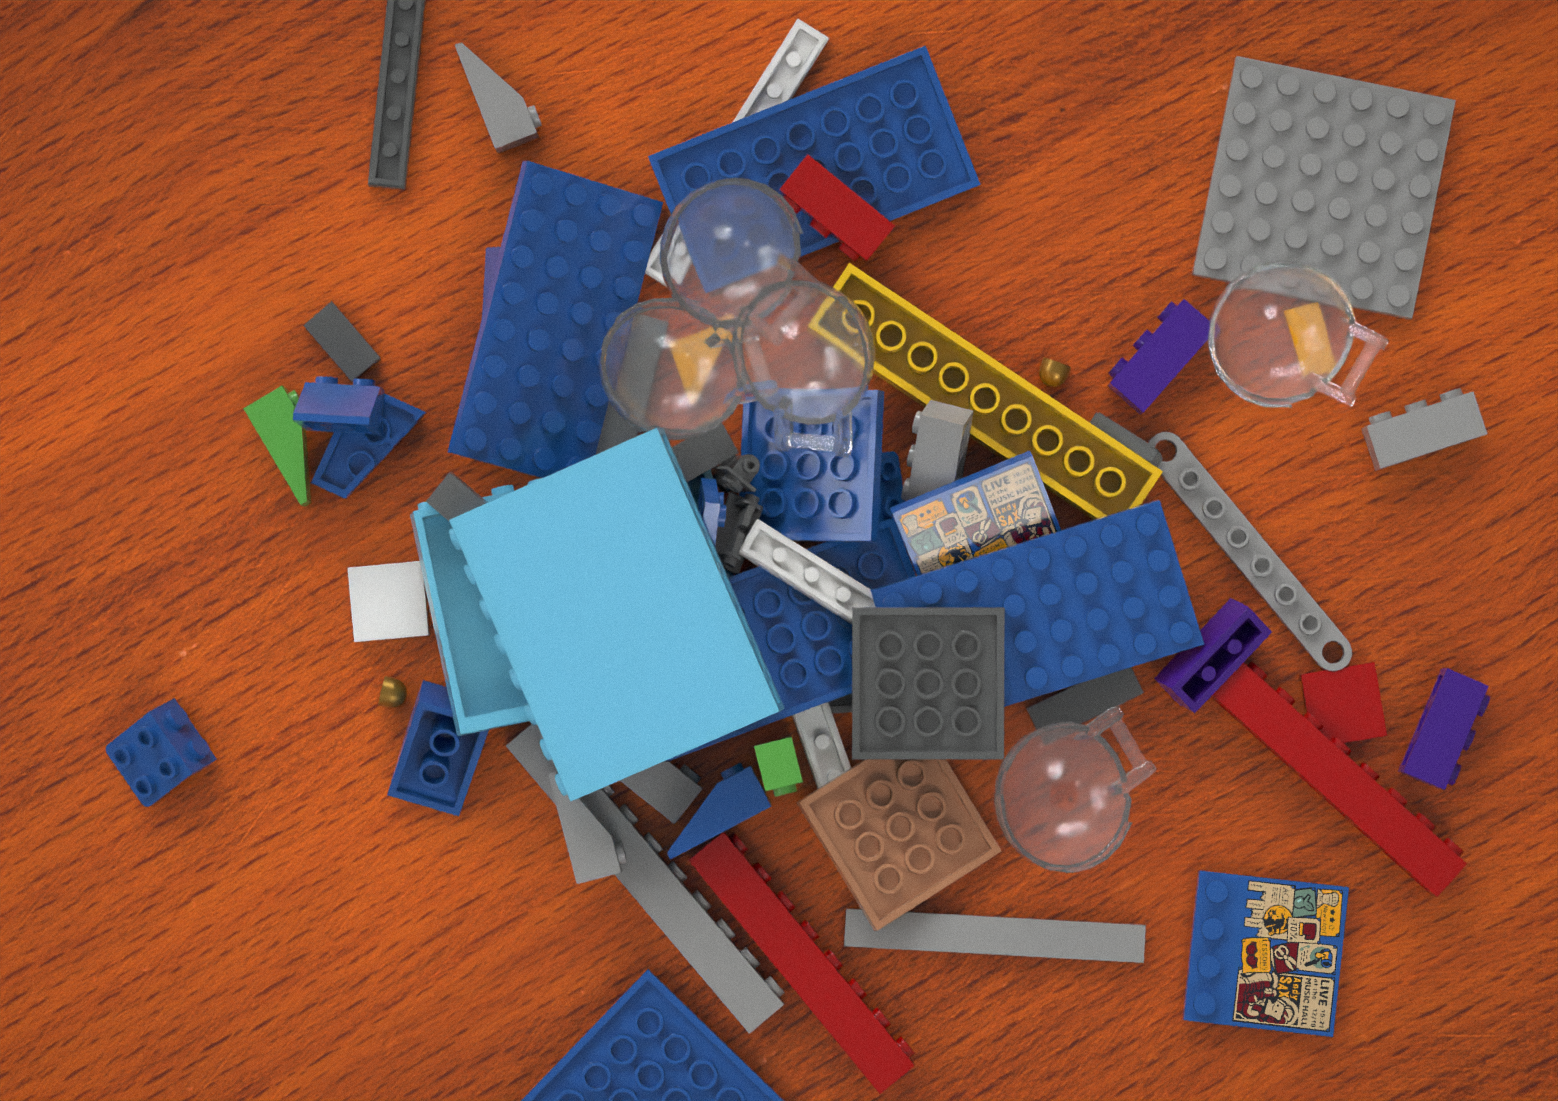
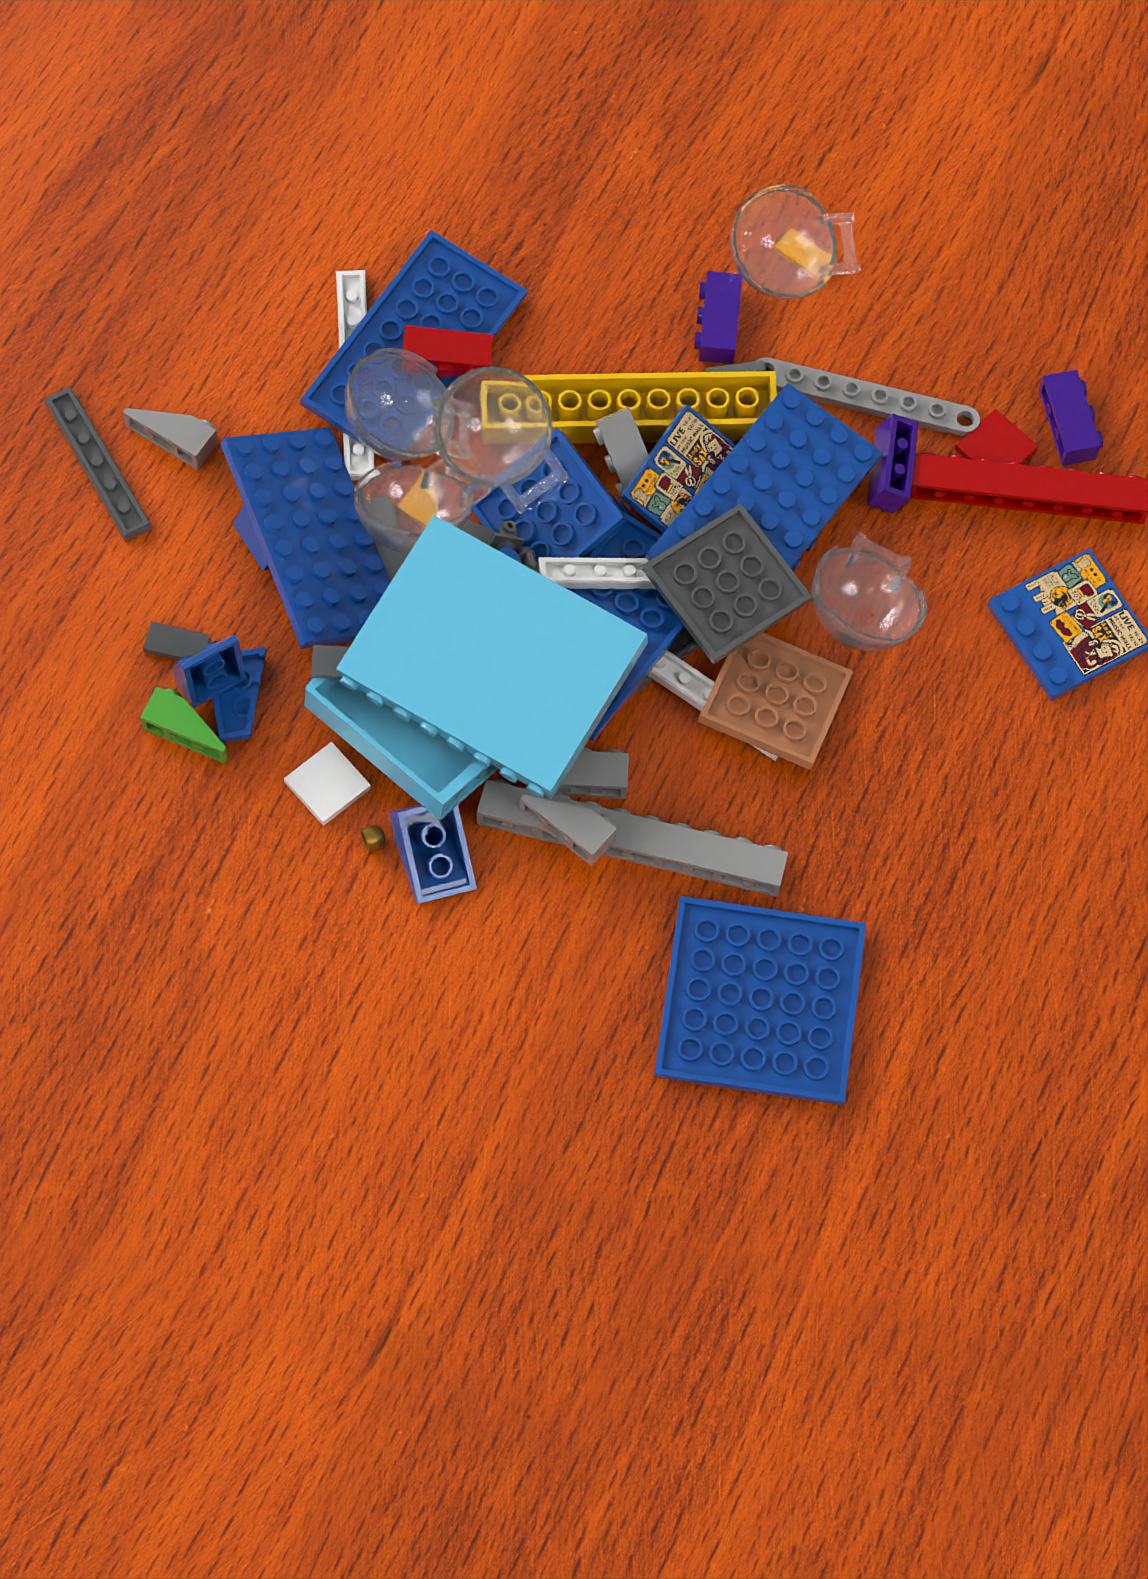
camera: 40 degrees left, 20 degrees down
blue bracket [106,698,217,807] -> none
blue slope [667,762,772,859] -> none
red brick [688,831,915,1094] -> none
bright green brick [754,737,803,797] -> none
light grey tile [844,908,1146,963] -> none
dark grey tile [1026,667,1144,742] -> none
pearl gold hinge [1039,357,1071,387] -> none
light grey plate [1192,56,1456,320] -> none
light grey brick [1361,388,1487,471] -> none

